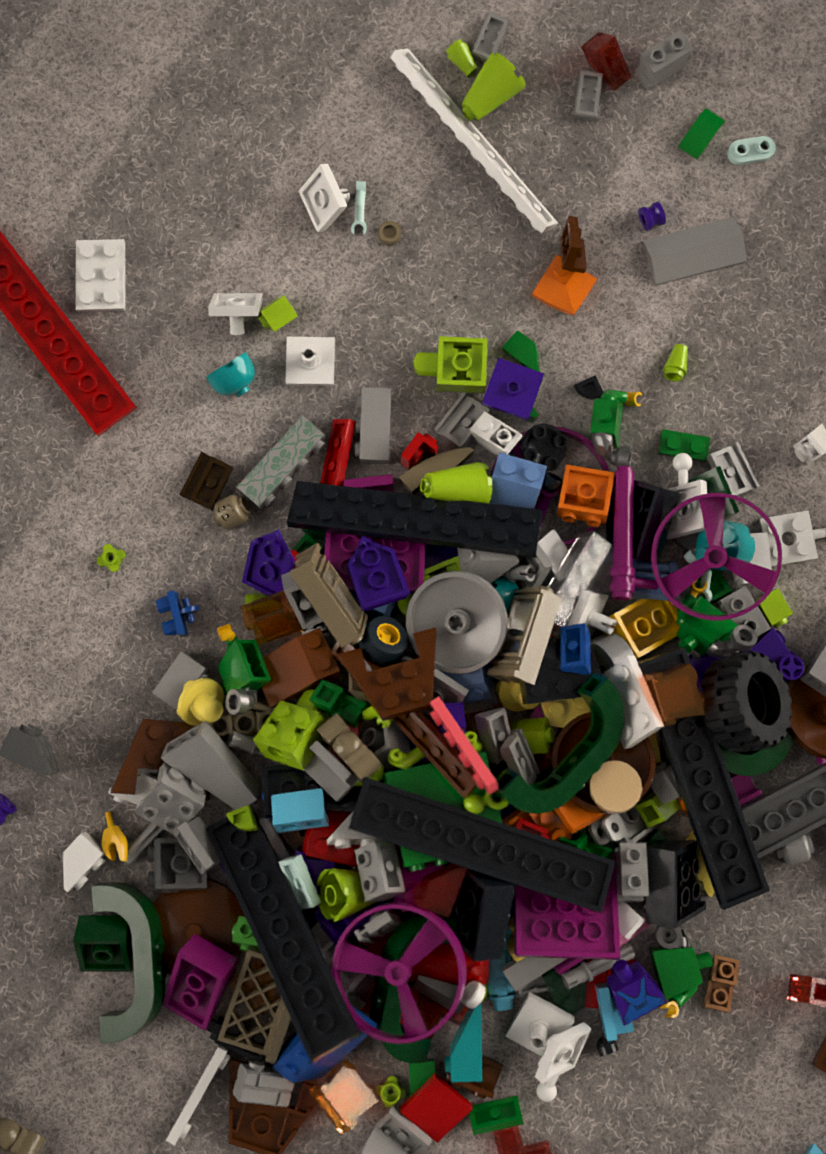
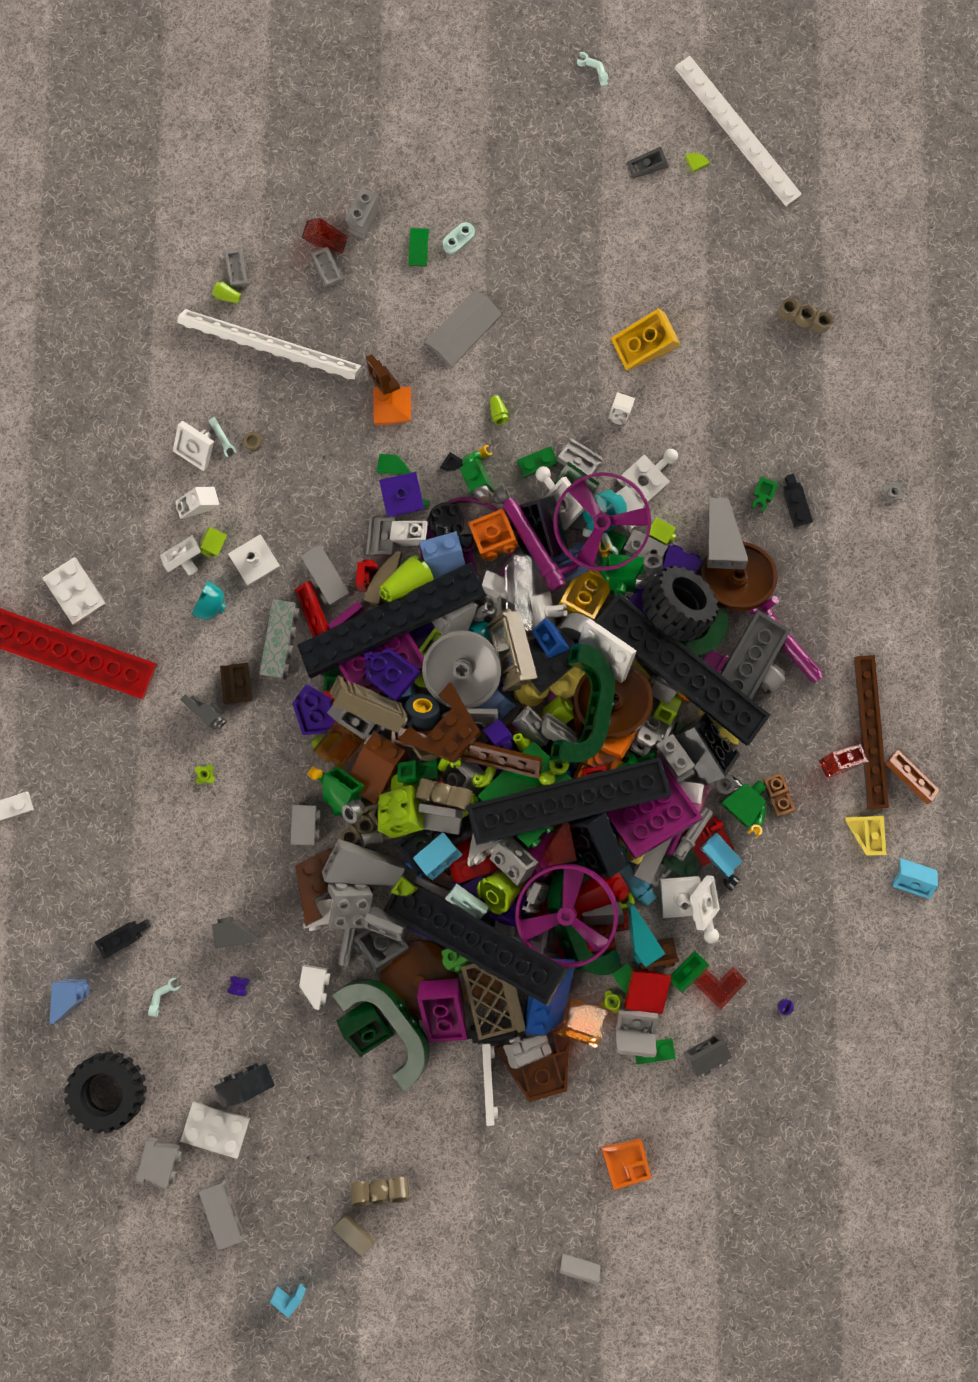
camera: 35 degrees left, 0 degrees up
yellow hand [101,811,128,862] -> none
blue hips [156,590,200,637] -> none
light yellow plate [177,678,224,726] -> none
dark tan head [213,494,251,530] -> none
lime brick [413,336,488,393] -> none
coral plate [430,697,498,795] -> none
lime cone [461,52,526,121] -> none
white tile [461,980,485,1009] -> none
tan tile [589,761,642,814] -> none
dark purple torso [606,960,667,1026] -> none
dark purple wheel [638,202,666,231] -> none
clear orange hips [643,664,705,726] -> none
dark purple wheel [775,655,804,681] -> none
none -> white slope [175,487,219,519]
none -> dark grey plate [180,694,227,730]
none -> light yellow wing [845,816,886,856]

